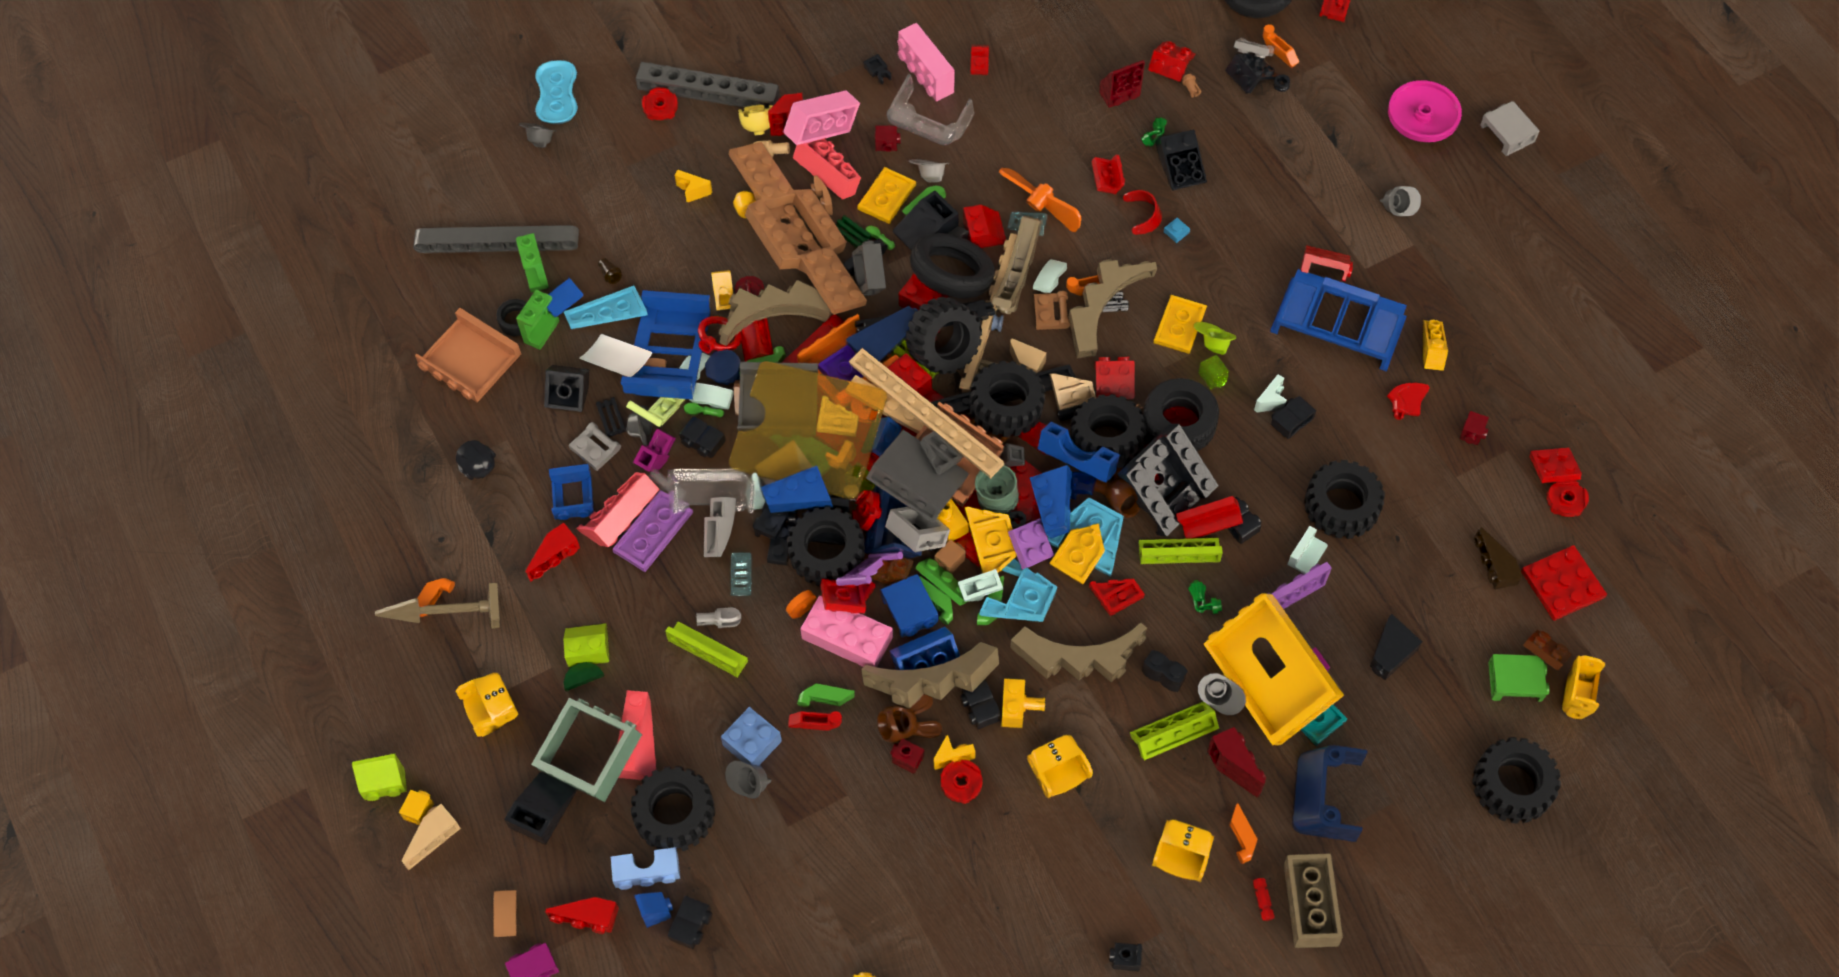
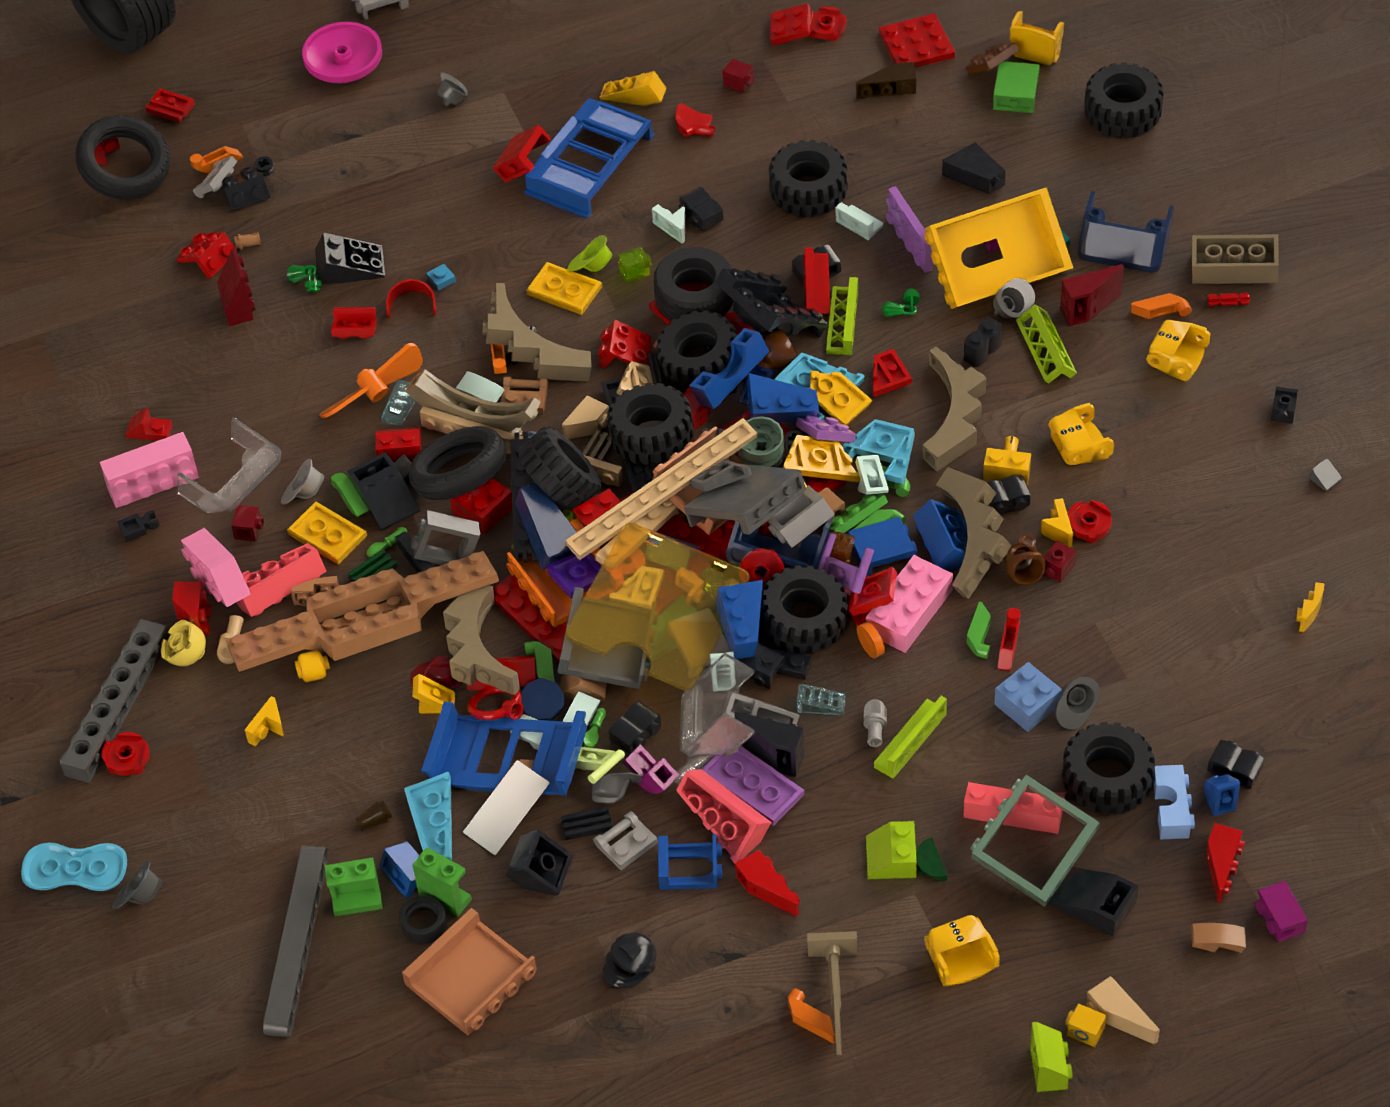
camera: 80 degrees left, 10 degrees down
none -> black slope [734,711,804,777]

